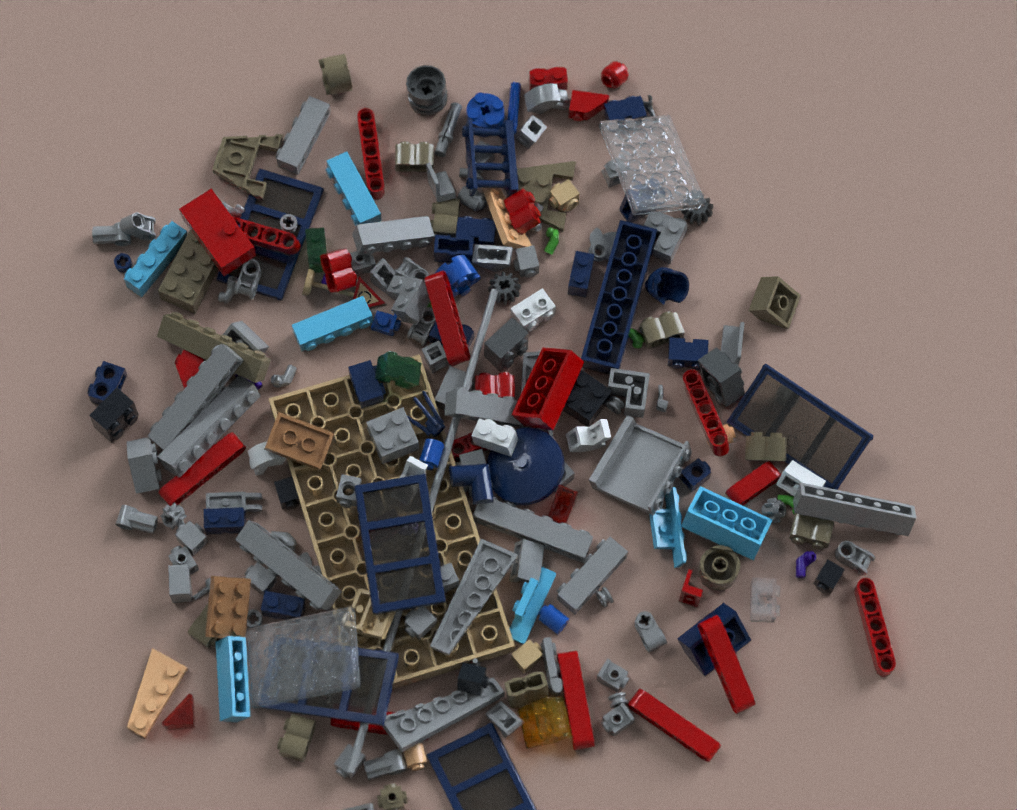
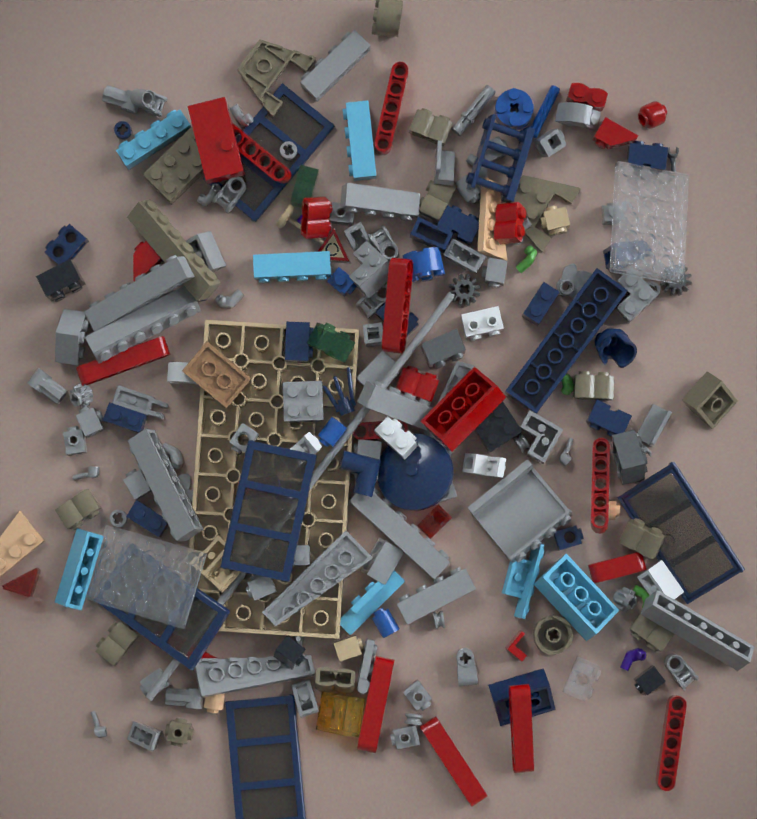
camera: 25 degrees right, 15 degrees up
light grey slope [168,564,193,603] -> none
medium nougat plate [205,576,251,638] -> none
black brick [274,476,300,510] -> none
dark grey wheel [406,65,448,115] -> none

